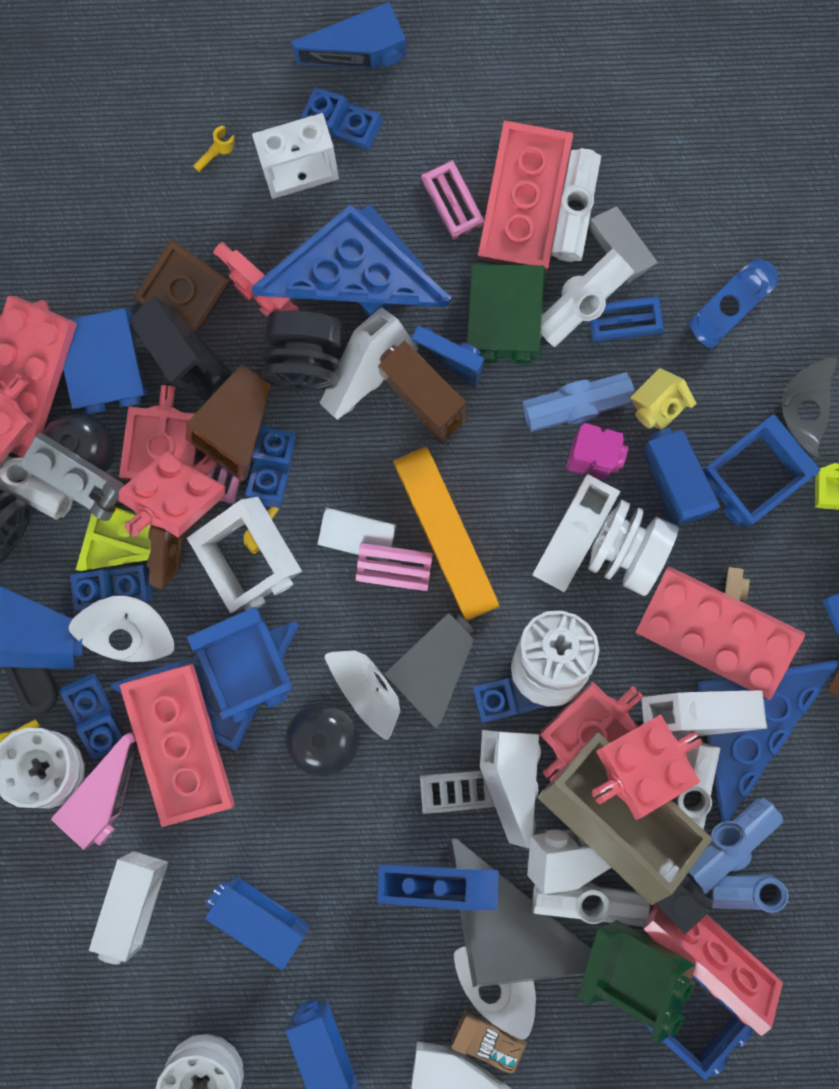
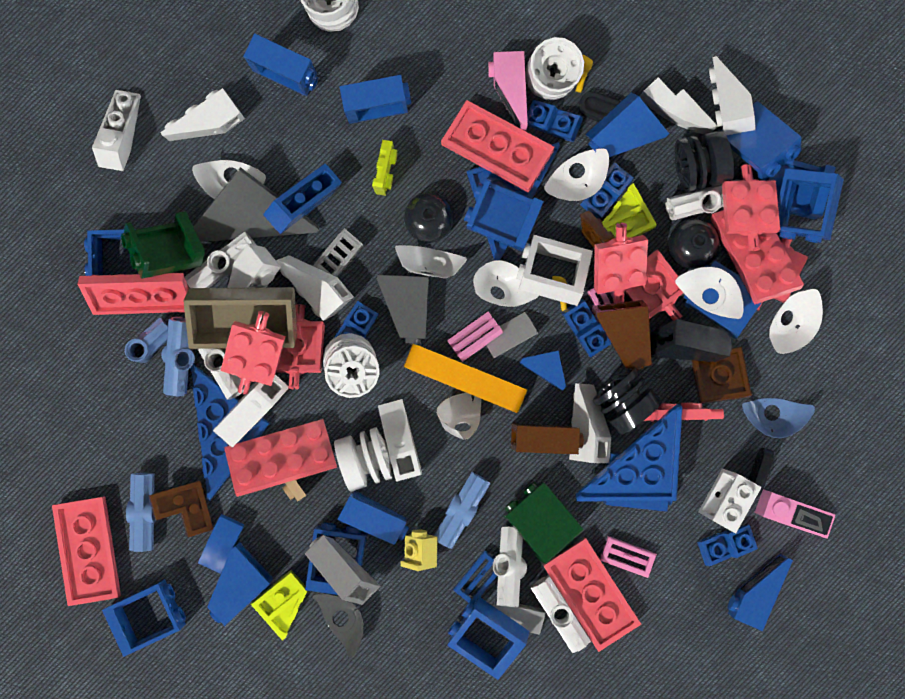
camera: 135 degrees right, 5 degrees up
plate [19,432,125,521] -> none
white window [89,851,168,964] -> none
yellow hand [193,126,235,172] -> none
blue plate [411,325,485,388] -> none
medium nougat leg [450,1009,527,1073] -> none
dark pink brick [566,423,628,481] -> none
black brick [657,875,713,934] -> none
blue piece [689,259,779,349] -> none
none -> light grey slope [305,535,380,605]
none -> neon yellow wing [372,140,397,196]
none -> white piece [436,393,481,440]
none -> blue window [447,597,530,680]
none -> white piece [473,260,539,307]
none -> blue slope [519,351,566,390]
none -> white piece [675,267,744,319]
none -> medium blue piece [742,398,815,438]
none -> black tile [748,447,774,498]
none -> bright pink slope [755,489,835,539]
none -> white piece [769,289,823,354]

